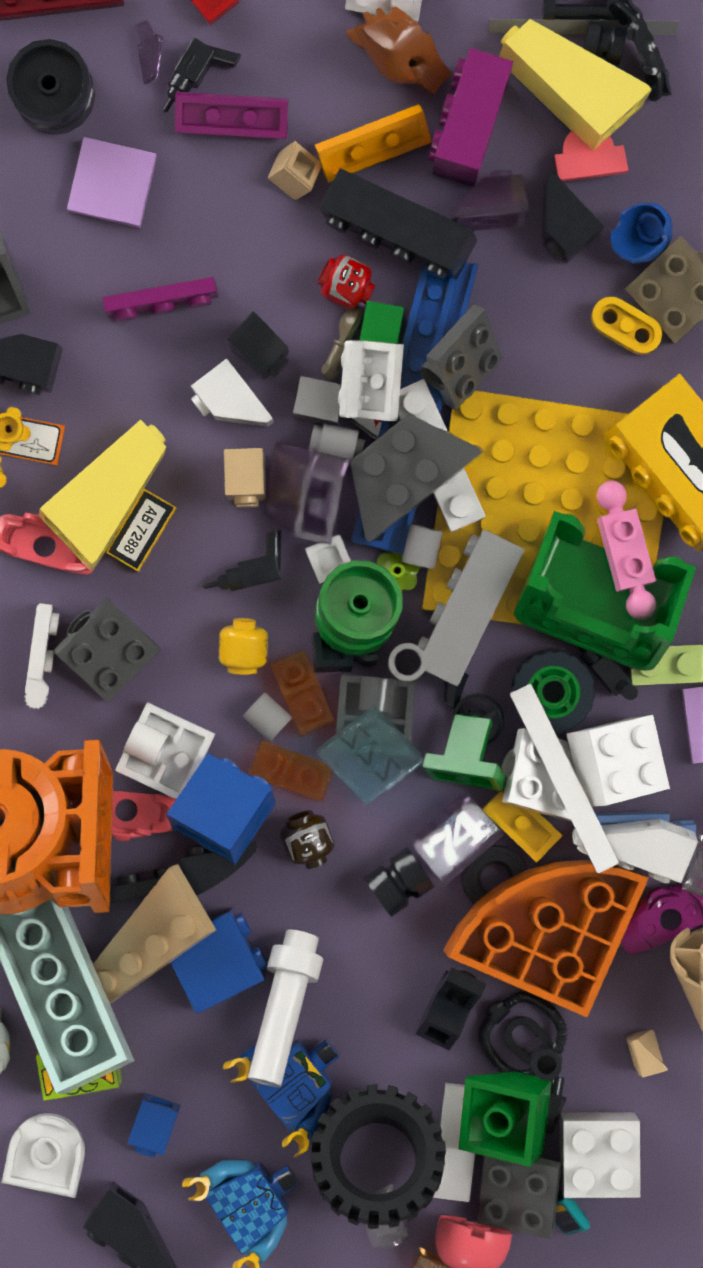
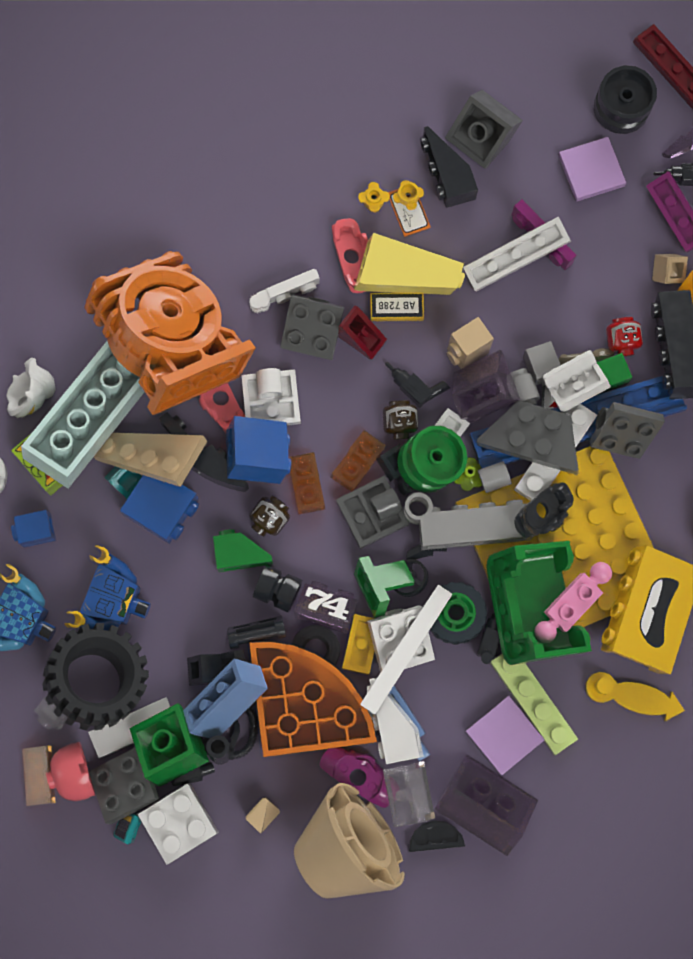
camera: 60 degrees right, 10 degrees down
white slope [191,358,274,427] -> none
yellow head [218,618,268,675] -> none
black slope [227,311,289,380] -> none
light grey beam [242,692,293,742] -> none
white piece [248,929,324,1087] -> none
clear light blue tile [317,705,424,805] -> none
white brick [566,715,670,807] -> none
none -> teal slope [105,466,142,499]
none -> medium blue brick [183,659,268,738]
none -> green slope [213,529,273,573]
none -> black plate [227,616,286,649]
none -> dark red slope [338,306,387,360]
none -> dark brown head [383,400,418,440]
none -> white plate [463,217,571,292]
none -> black piece [514,483,574,538]

